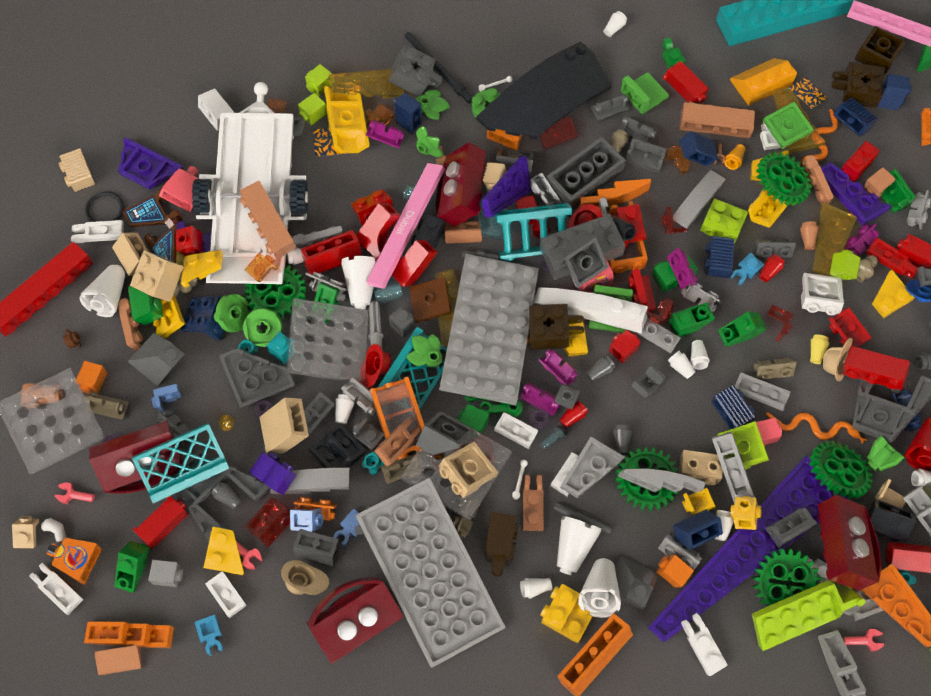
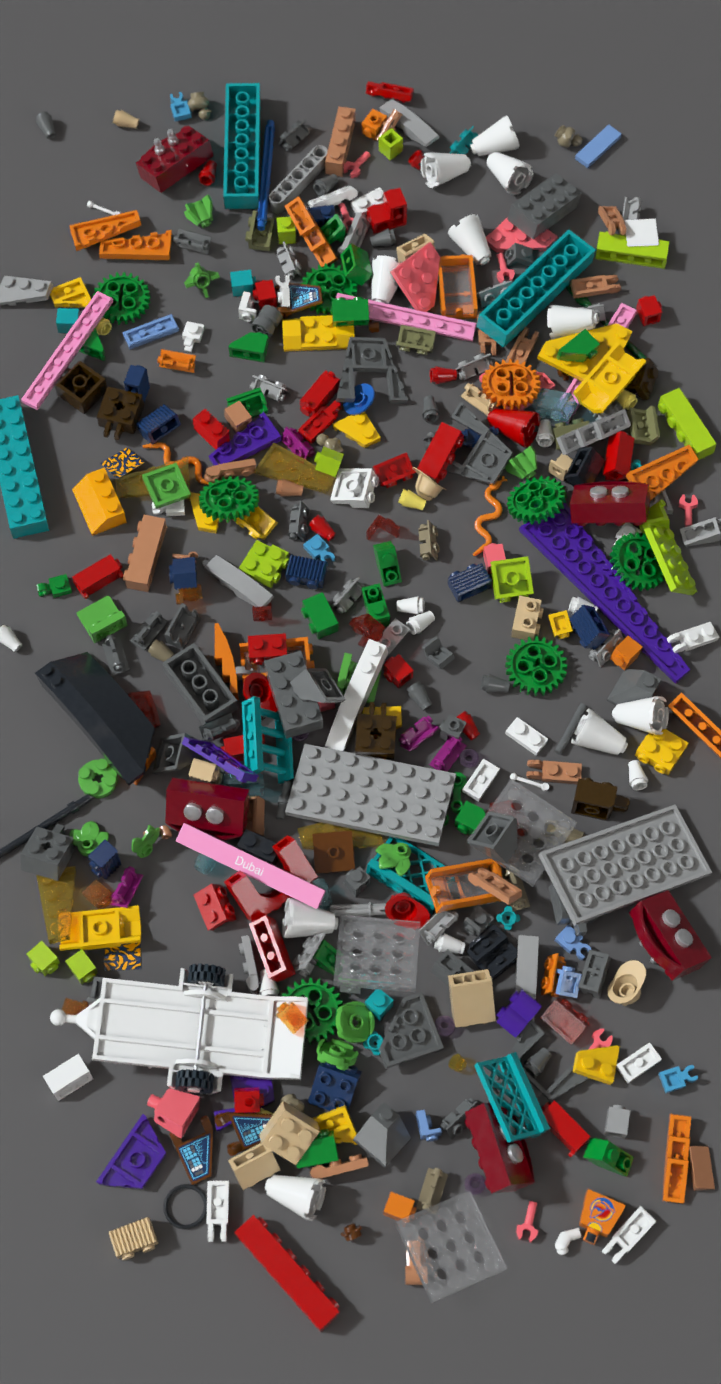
camera: 85 degrees left, 0 degrees up
tan bracket [12,516,39,548] -> none
yellow wing [181,250,223,288] -> none
nougat brick [239,180,296,259] -> none
tan plate [439,442,498,498] -> none
white hinge [479,76,513,92] -> none
clear light blue piece [540,426,567,449] -> none
light grey wing [560,437,625,498] -> none
black cone [613,216,636,241] -> none
light grey slope [618,469,706,493] -> none
red bracket [628,269,656,311] -> none
magenta hinge [667,247,698,290] -> none
light grey hinge [712,431,755,504] -> none
light orange cone [725,144,746,170] -> none
yellow brick [731,496,761,530] -> none
light grey hinge [735,373,791,411] -> none
dark grey hinge [766,508,817,548] -> none

